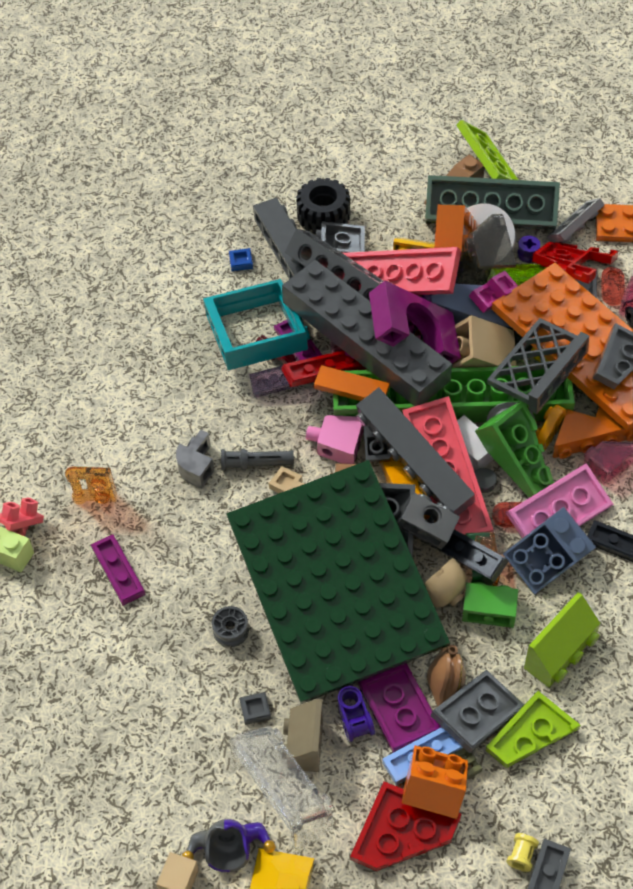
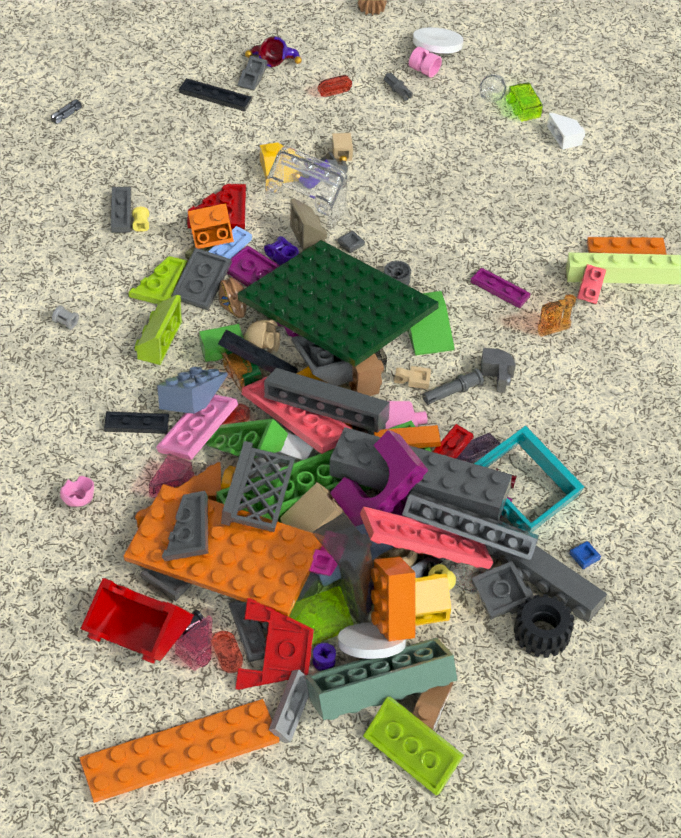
camera: 150 degrees right, 5 degrees down
dark grey brick [397,493,460,550] -> none
none -> bright green slope [407,291,455,356]

